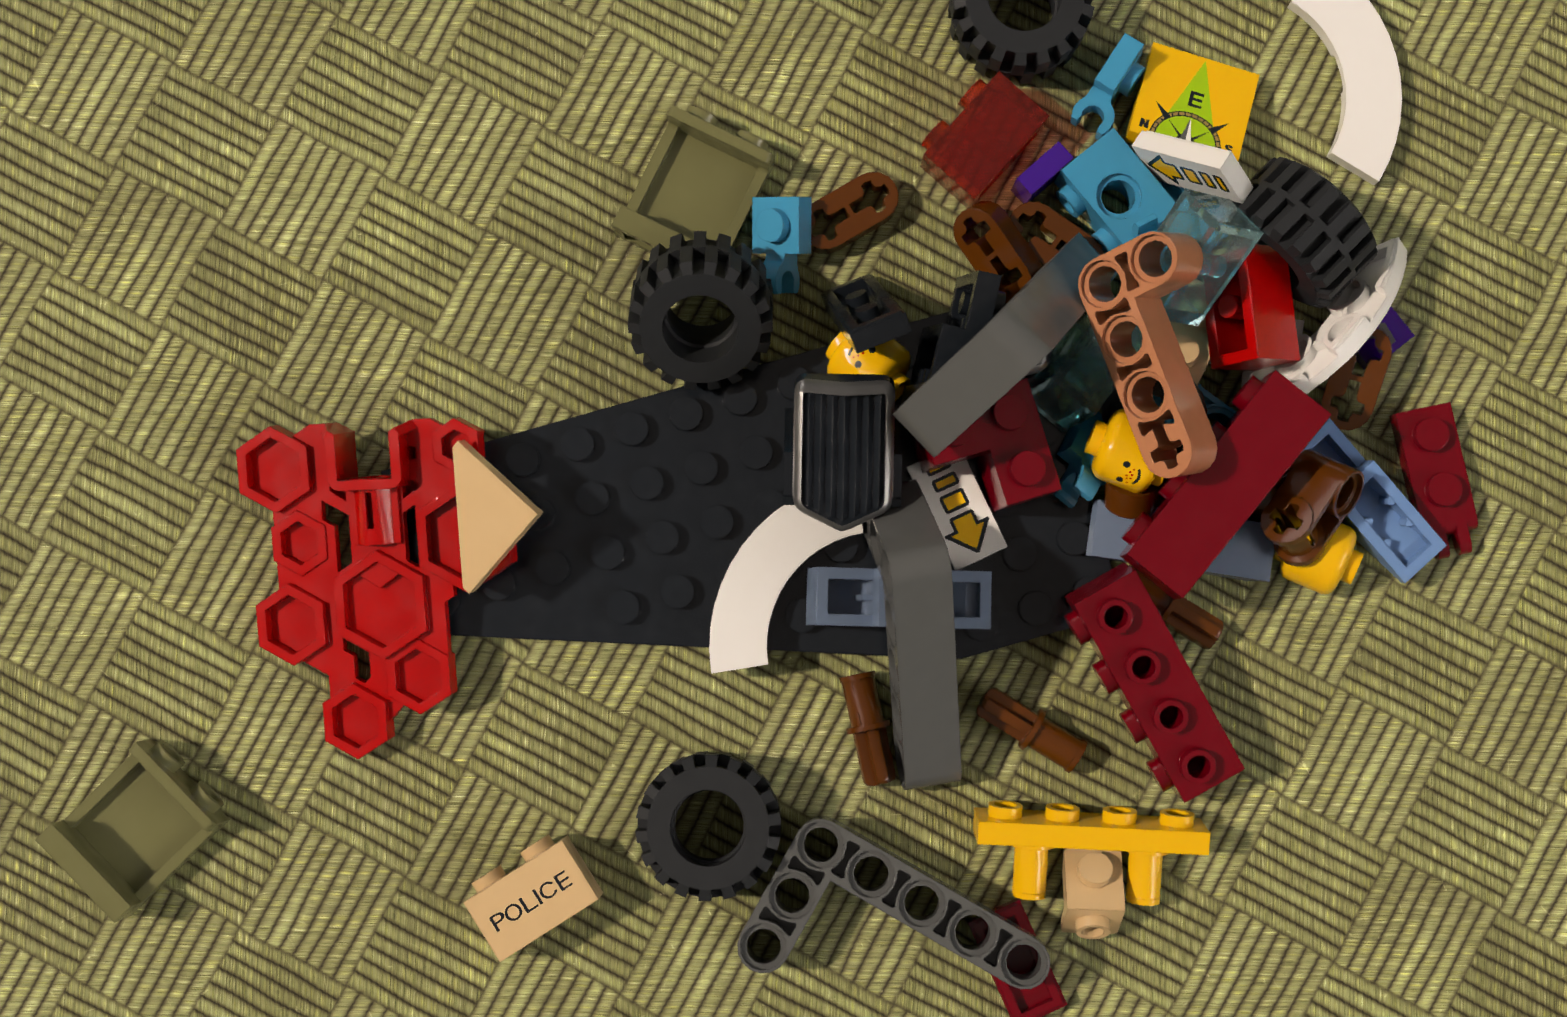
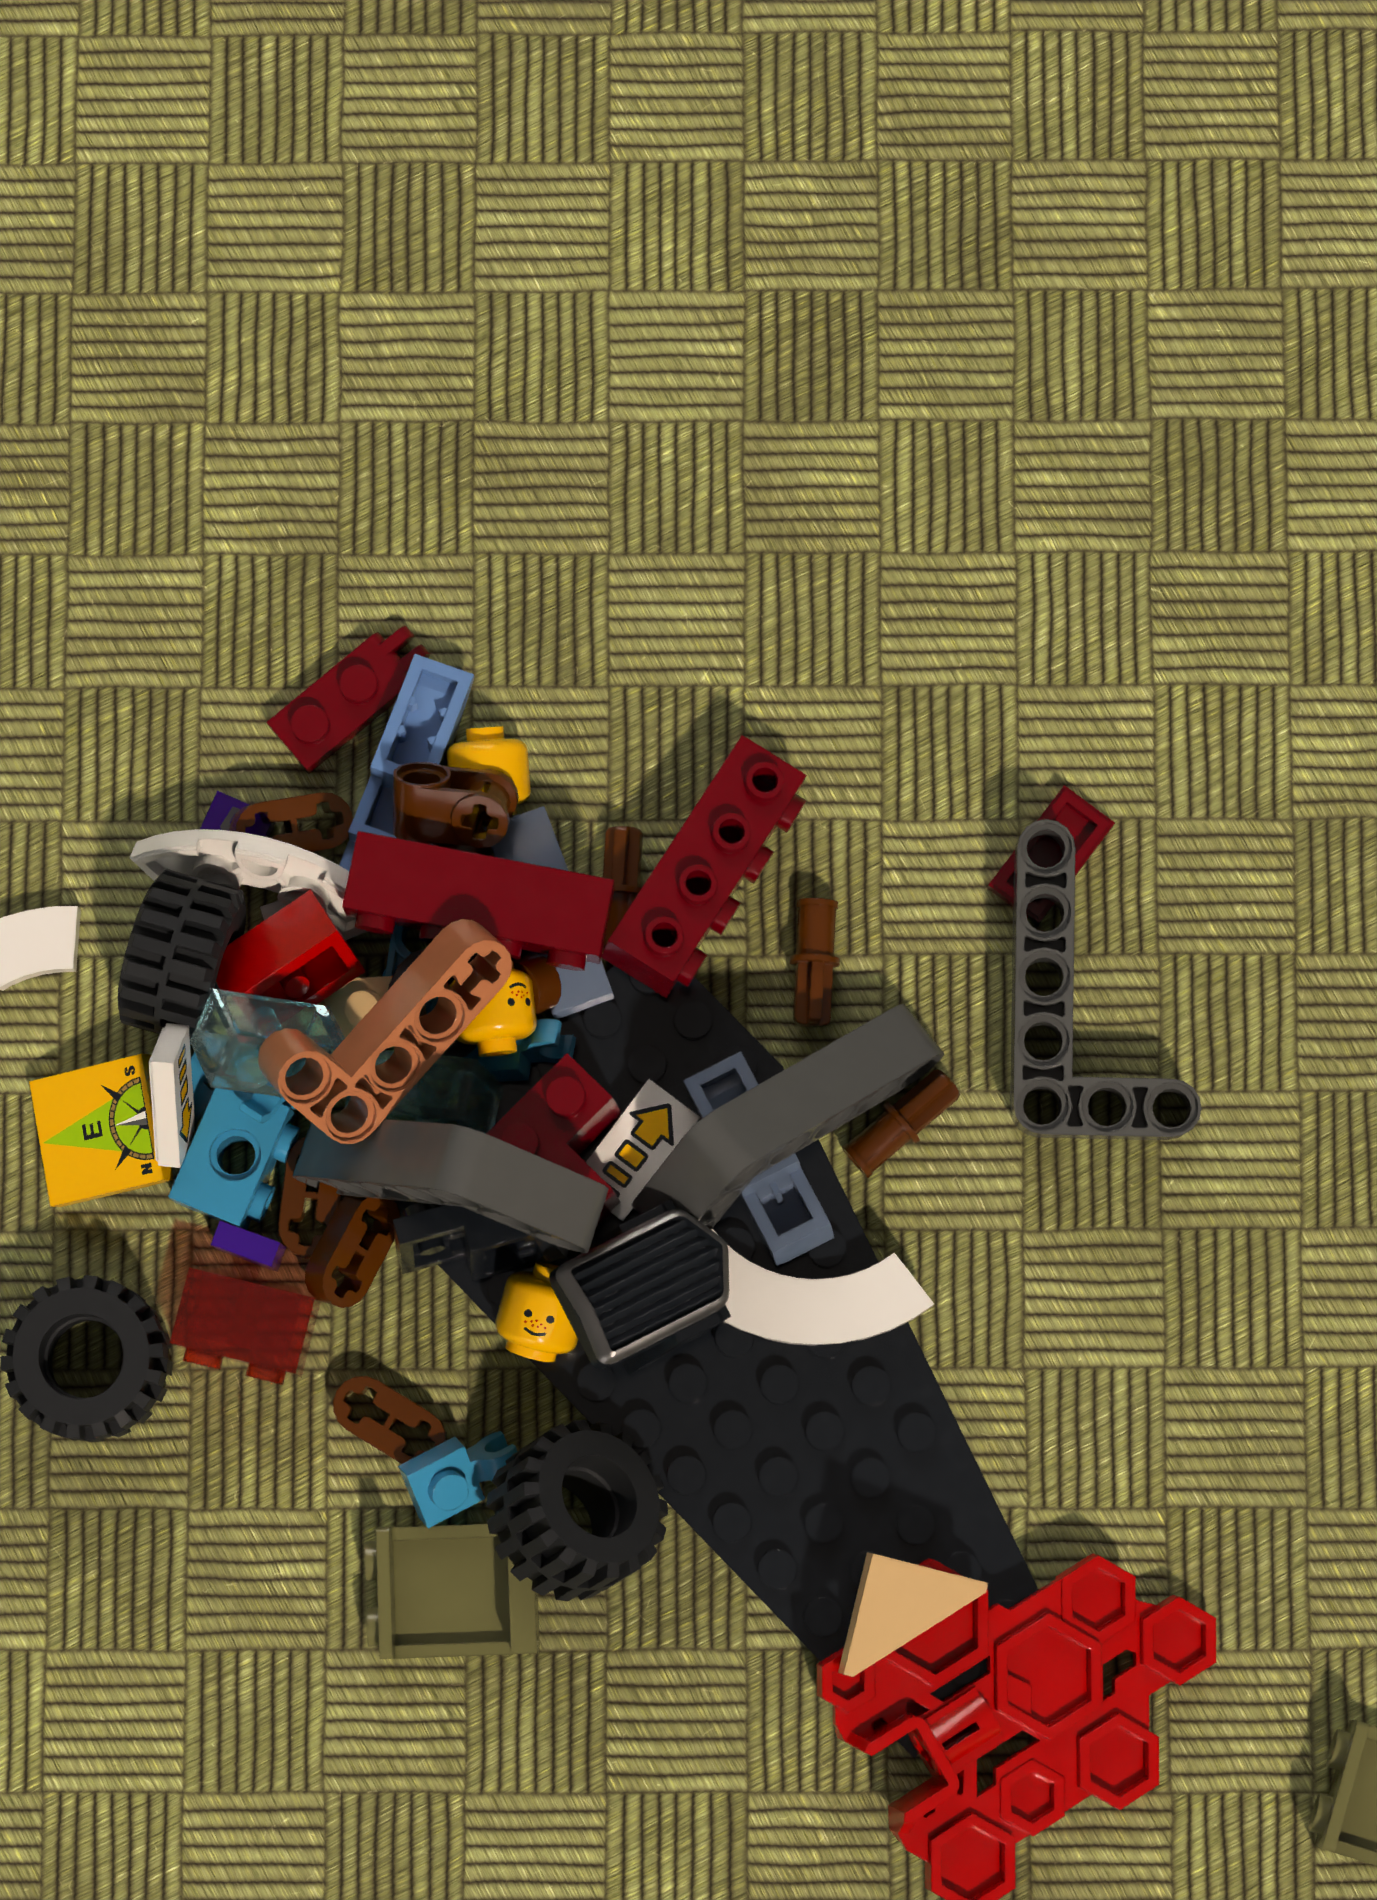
camera: 115 degrees left, 5 degrees down
tan brick [464,834,603,962] -> none
black tyre [635,751,781,901] -> none
black tile [821,274,912,353] -> none
yellow plate [973,800,1211,906] -> none
tan bracket [1060,848,1125,939] -> none
dark azure plate [1070,33,1146,140] -> none

